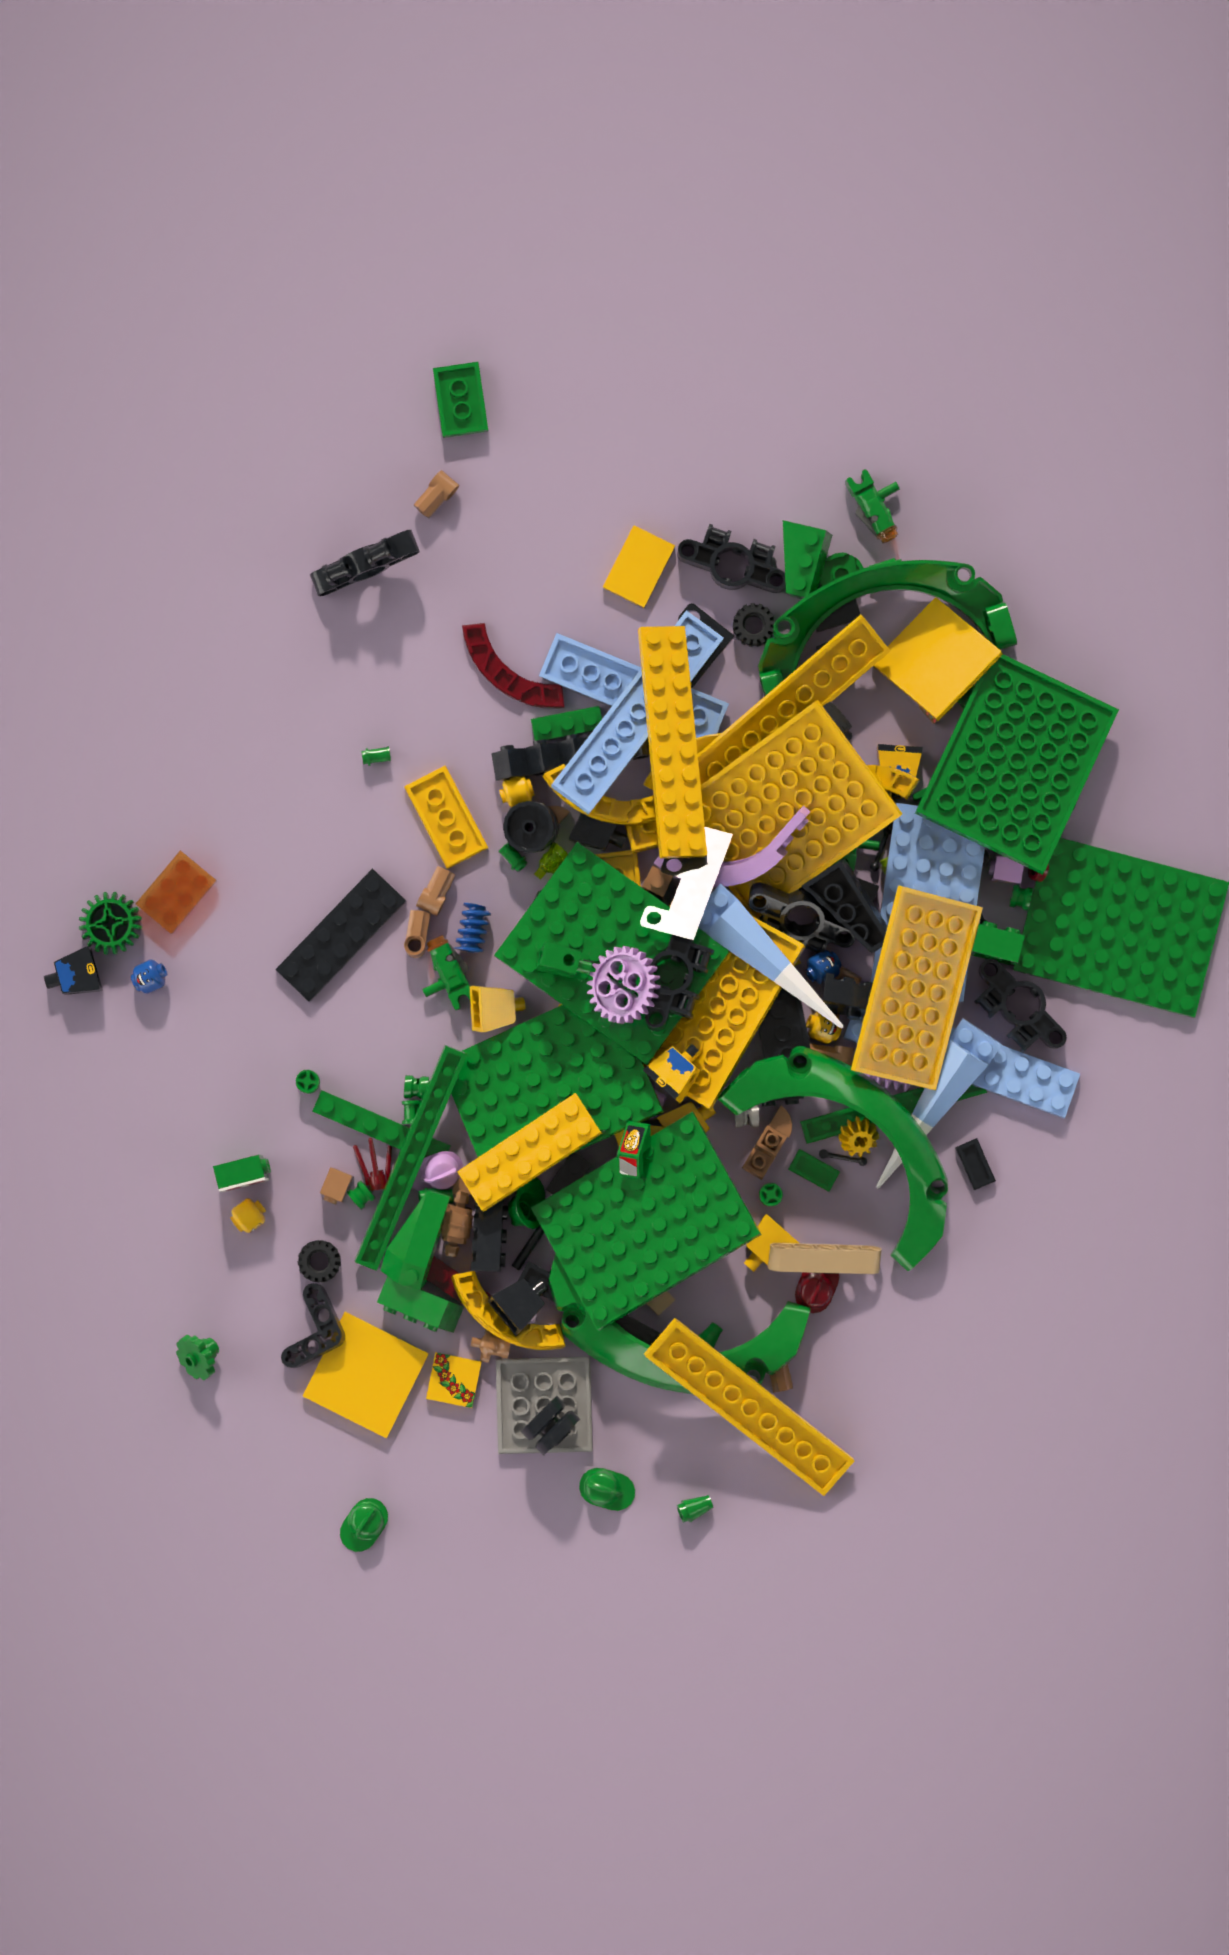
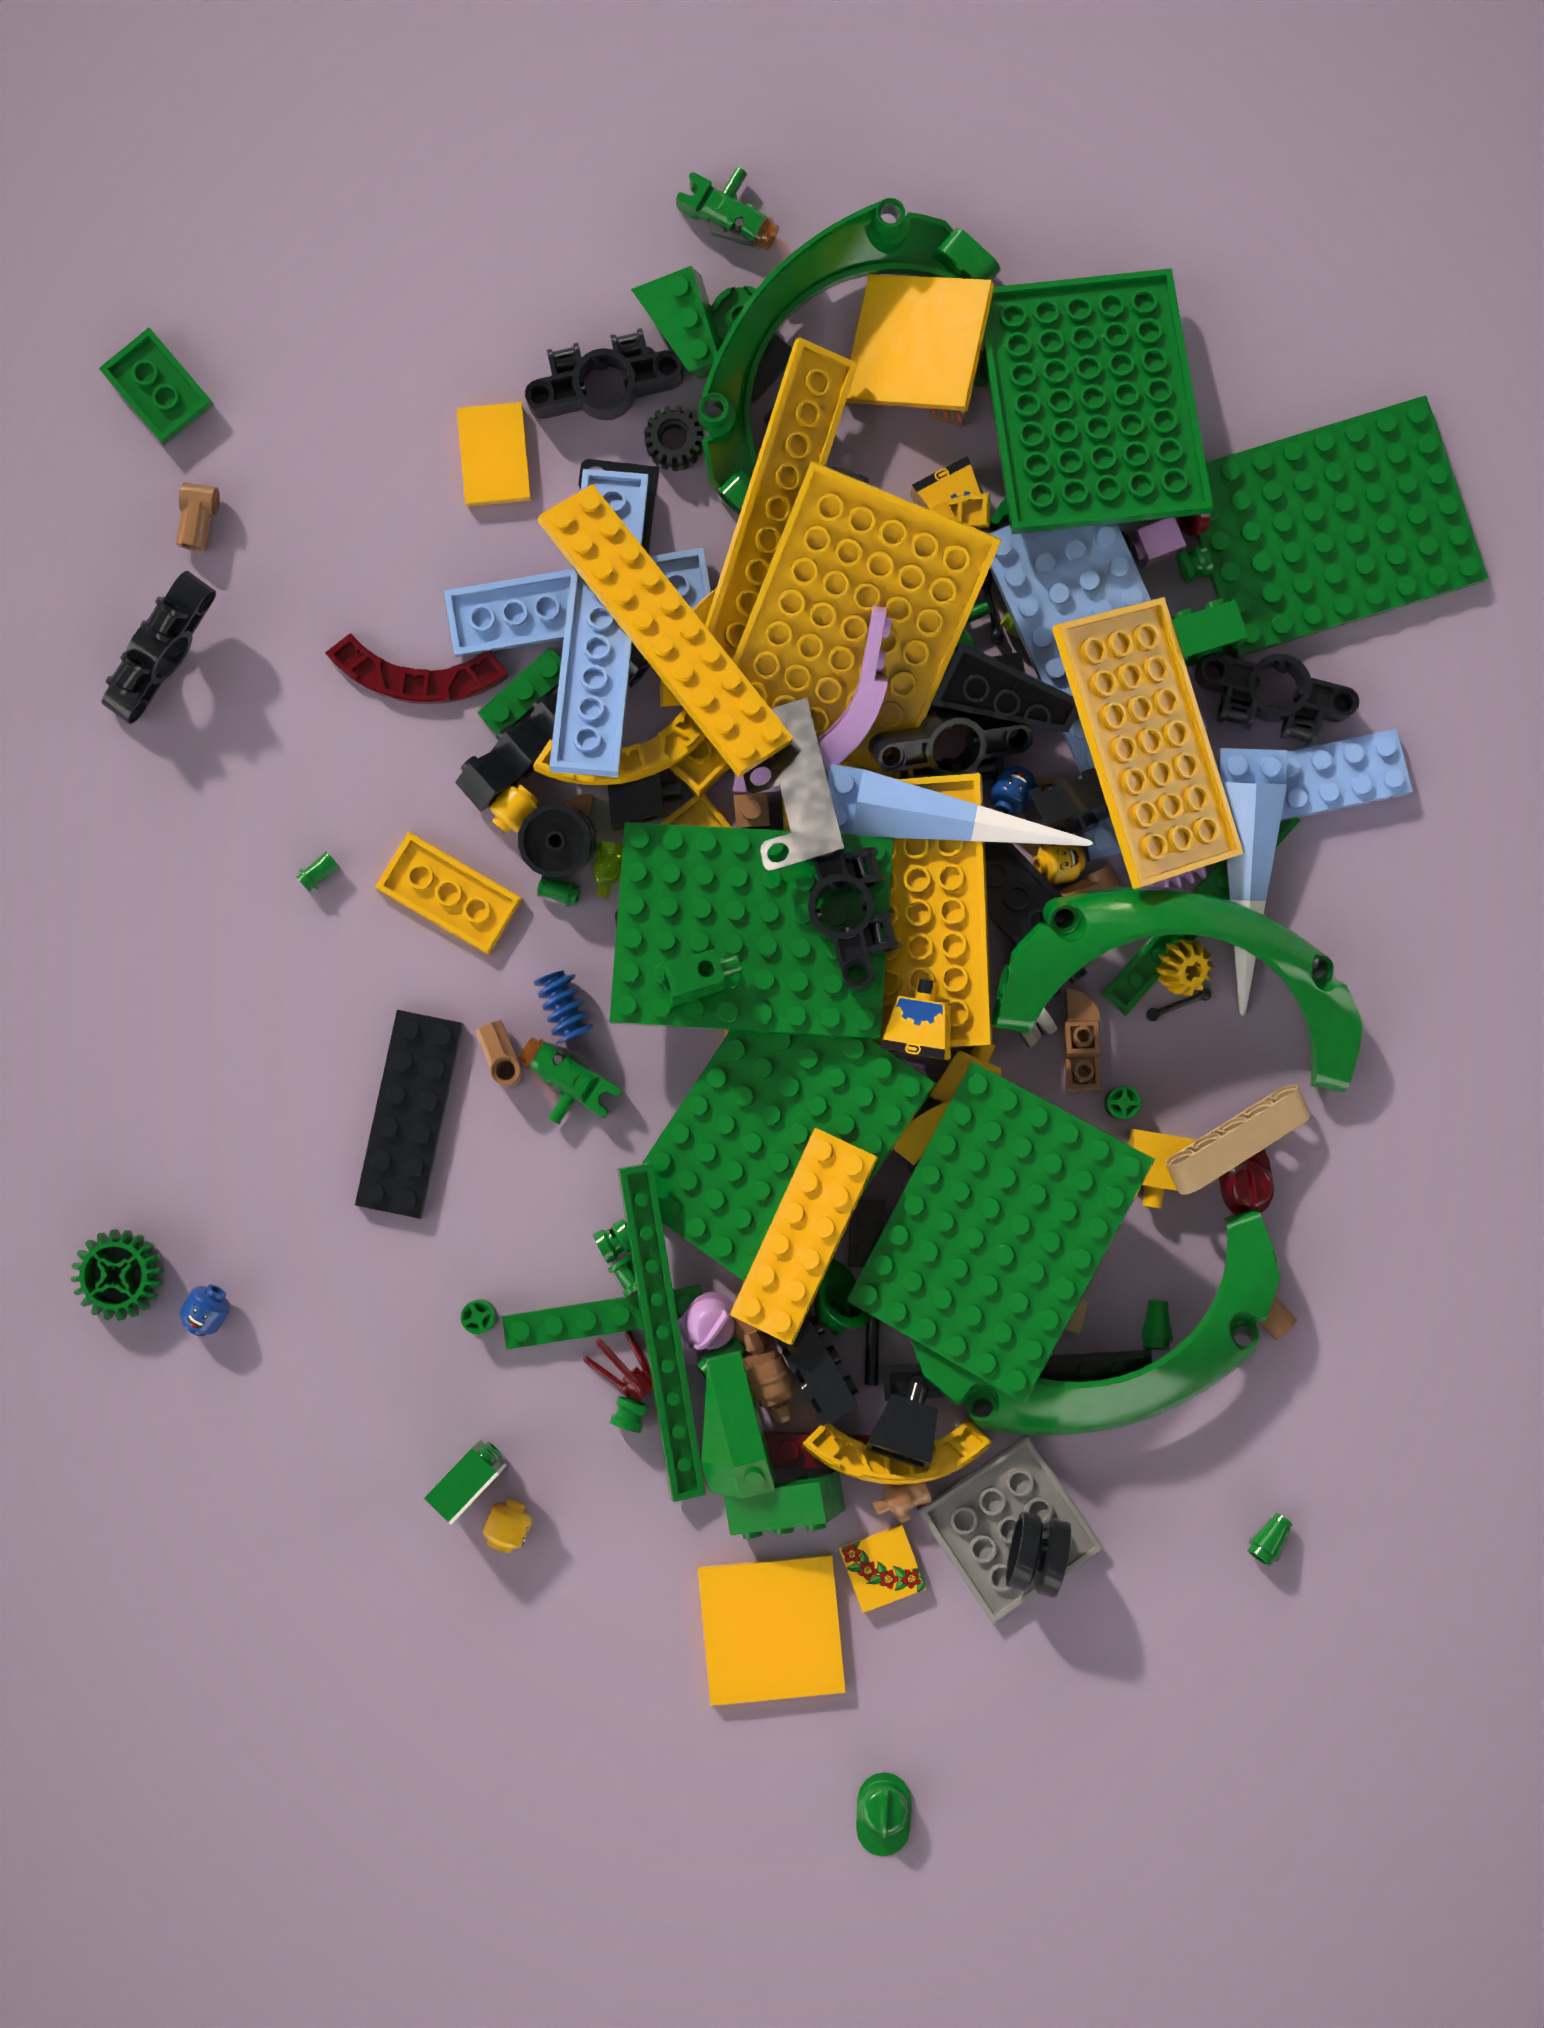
camera: 35 degrees left, 0 degrees up
torso [44,946,103,995] -> none
clear orange plate [135,850,217,934] -> none
green plant [176,1334,219,1380] -> none
black beam [281,1283,345,1368] -> none
black tyre [297,1240,341,1283] -> none
medium nougat brick [320,1167,354,1205] -> none
medium nougat piece [416,866,456,916] -> none
yellow torso [470,986,525,1032] -> none
green piece [579,1468,635,1511] -> none
lavender gear [587,946,660,1024] -> none
slope [617,1121,651,1179] -> none
yellow plate [644,1318,855,1496] -> none
green tile [788,1149,840,1192] -> none
black tile [955,1138,996,1190] -> none

